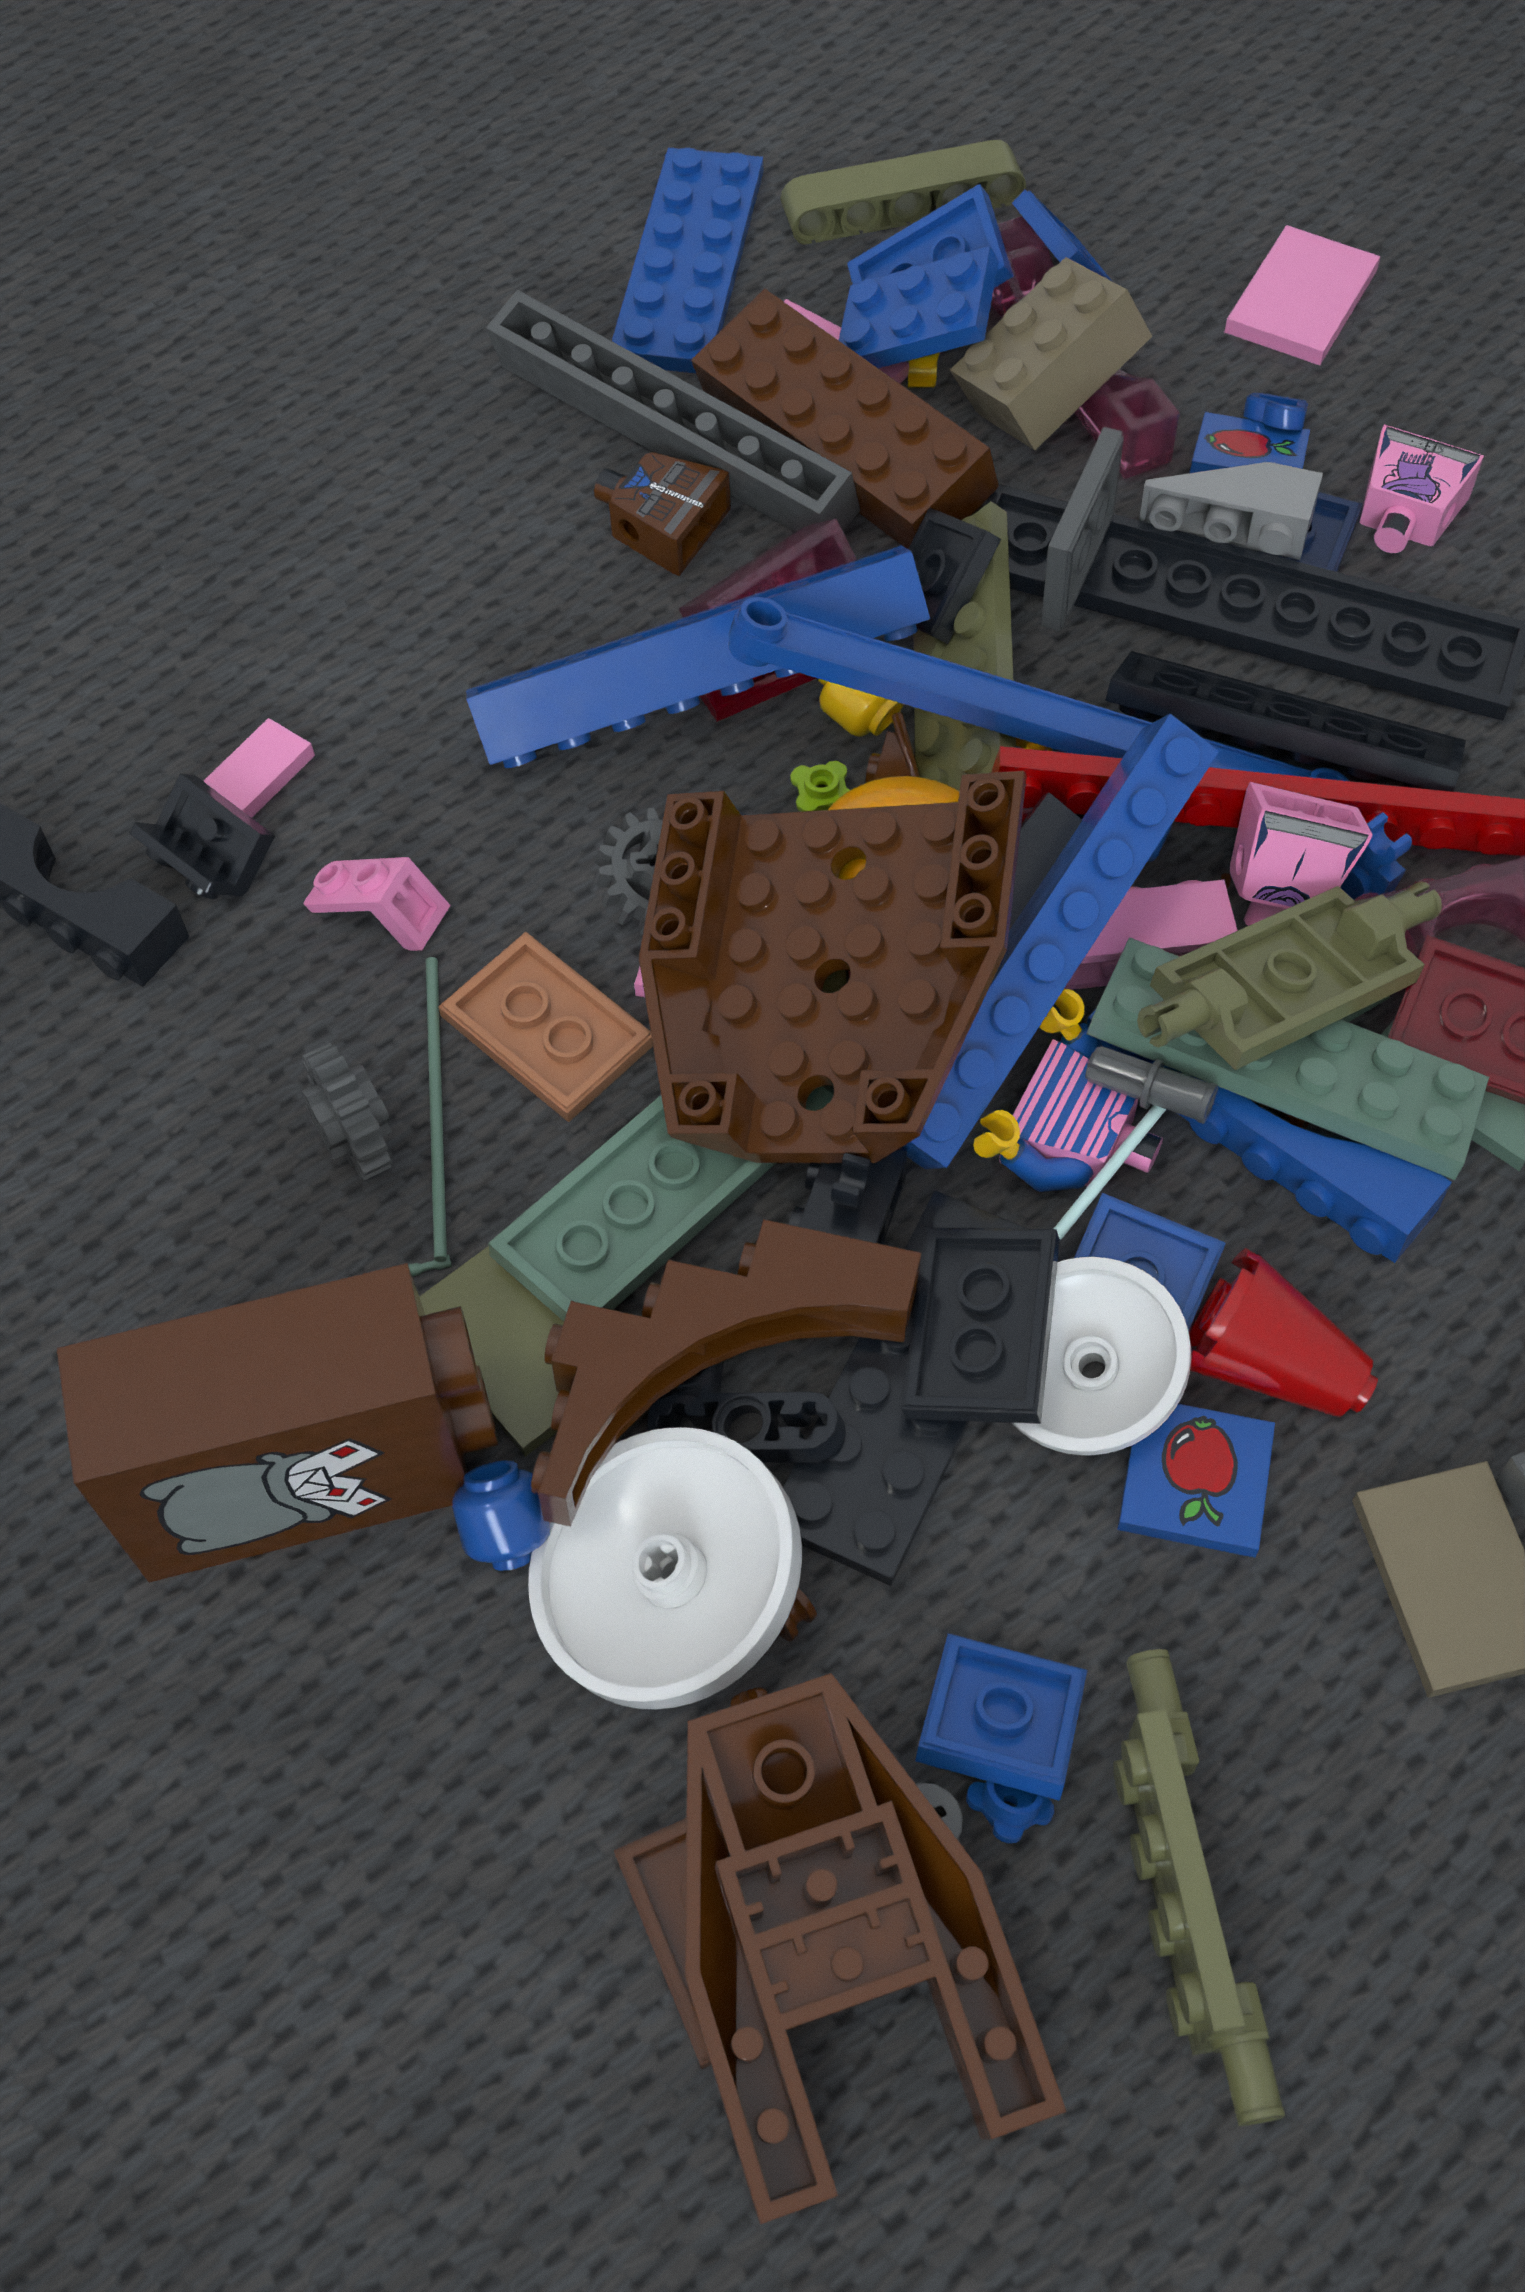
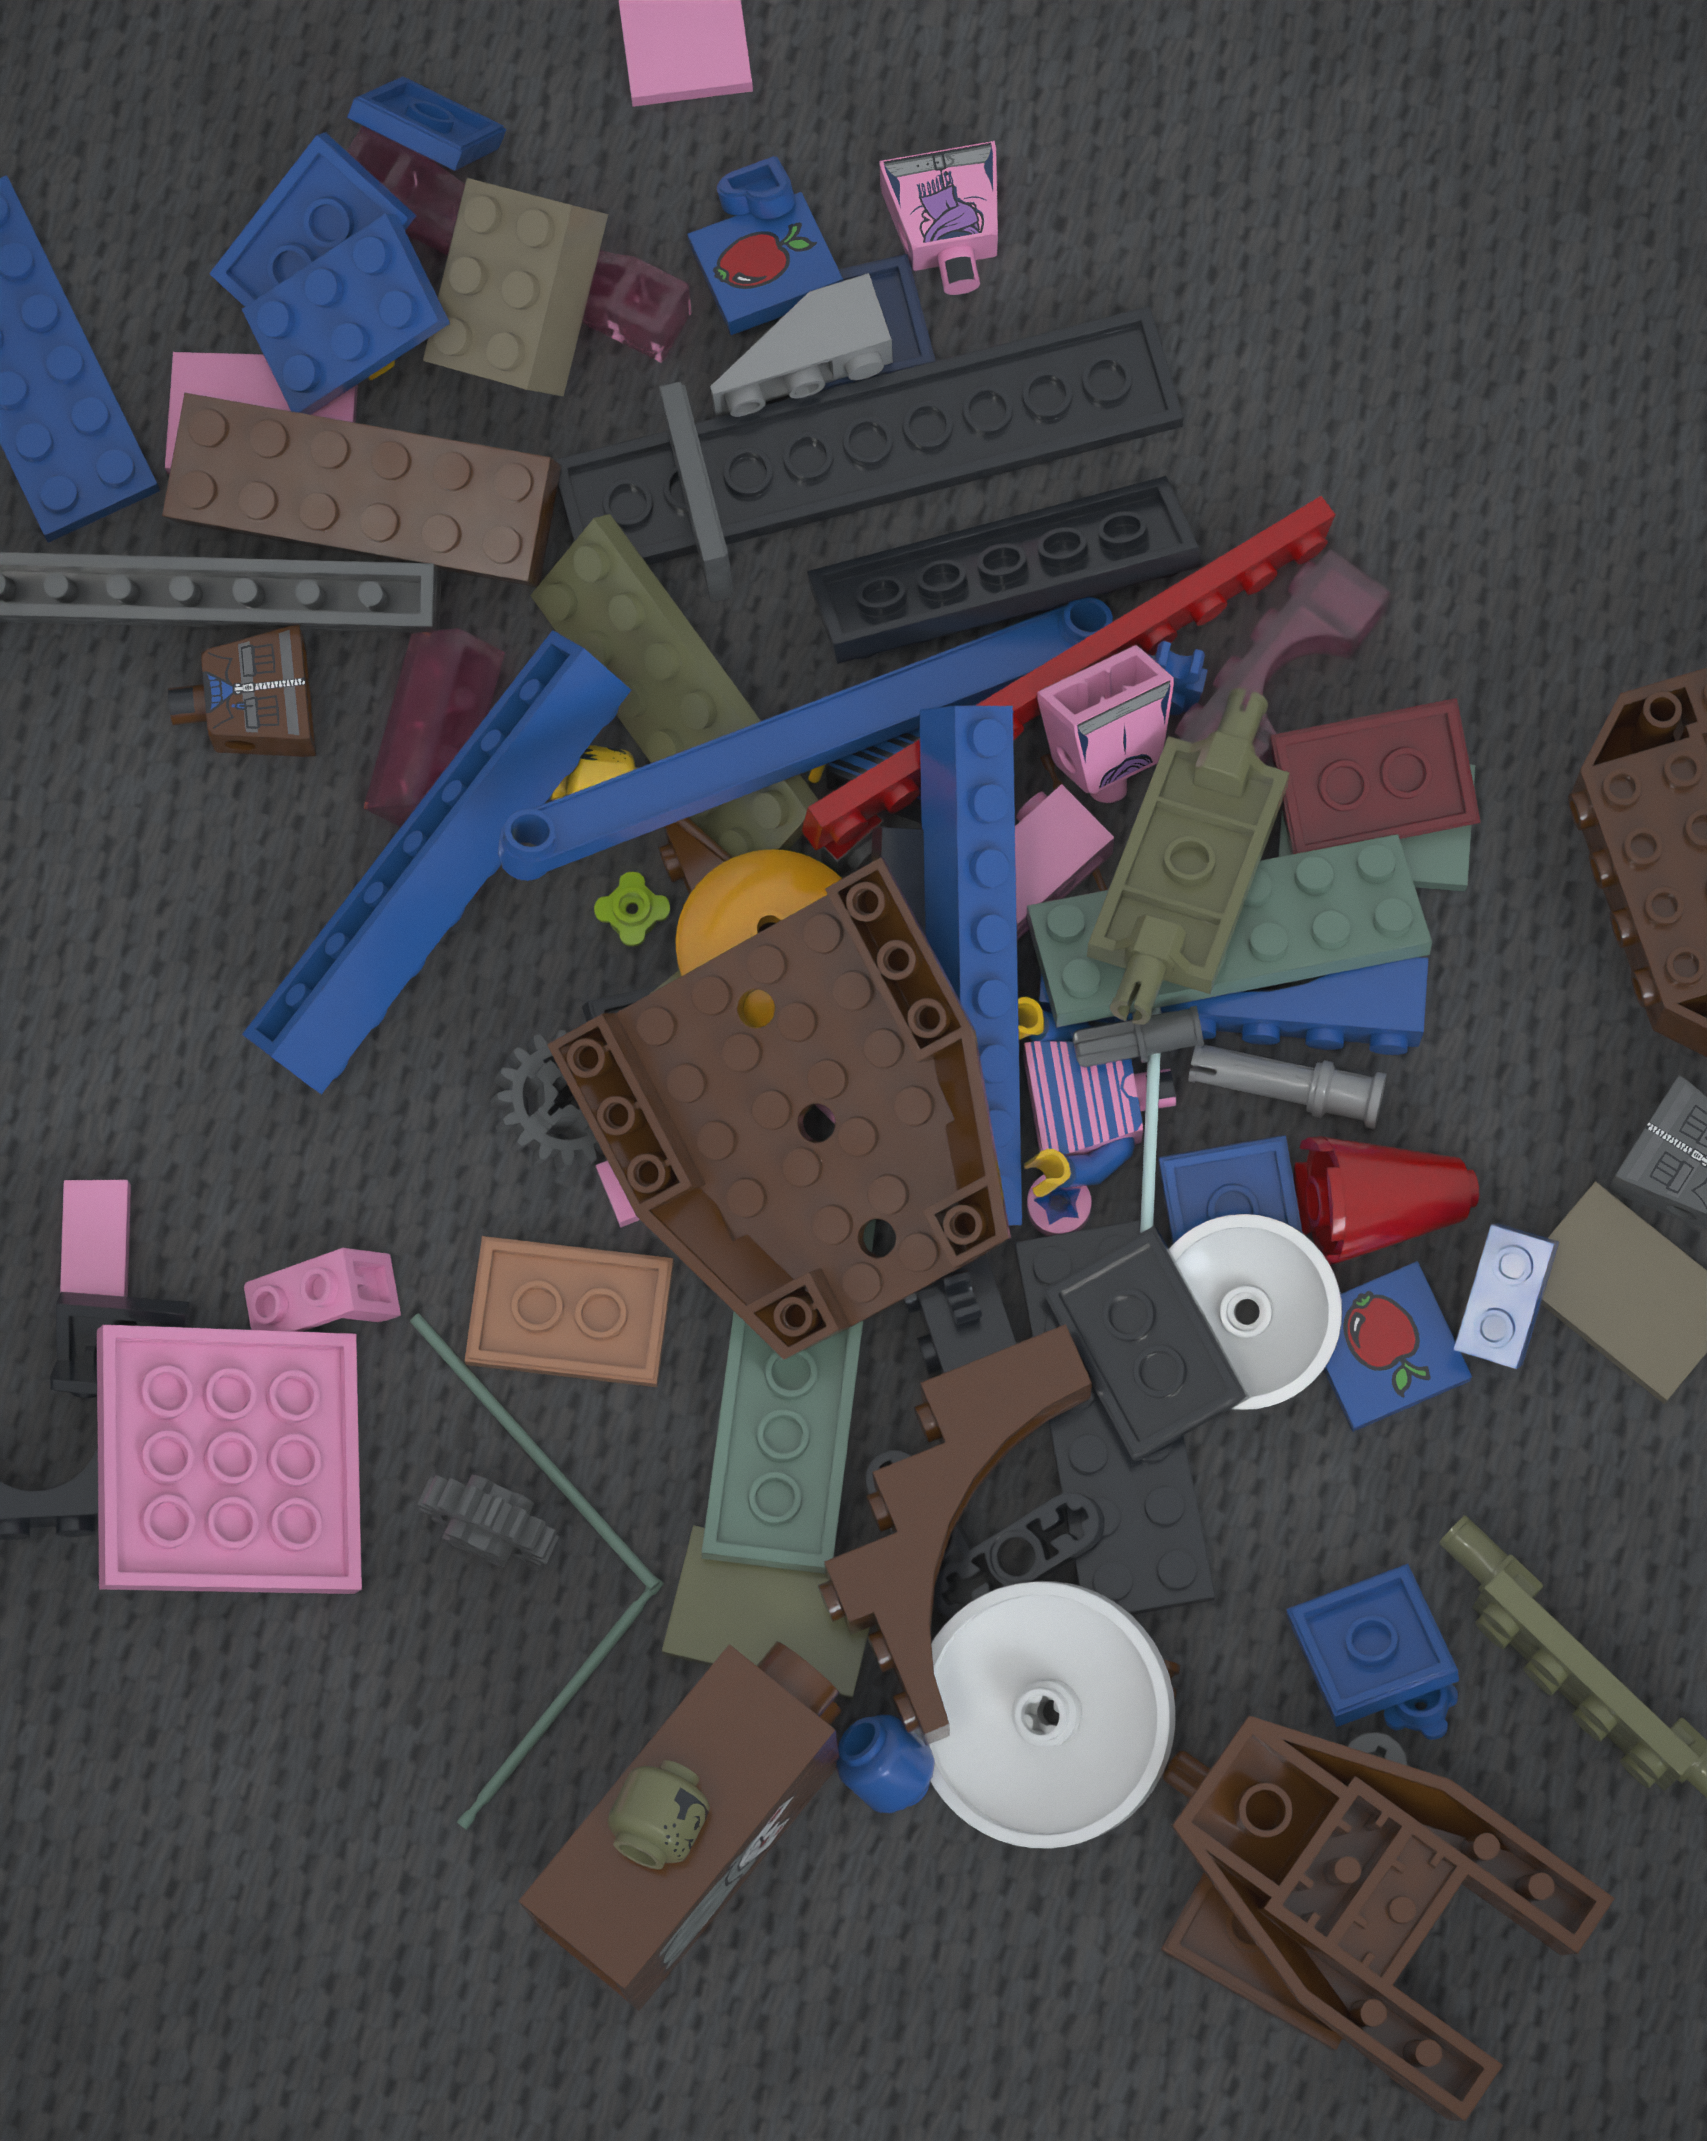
camera: 35 degrees left, 15 degrees up
olive beam [780,140,1026,245] -> none
black tile [908,508,1001,644] -> none
none -> bright pink plate [97,1325,362,1594]
none -> olive head [607,1760,710,1870]
none -> tile [1027,1175,1091,1236]
none -> light grey pin [1188,1044,1387,1130]
none -> brick [1454,1223,1559,1369]

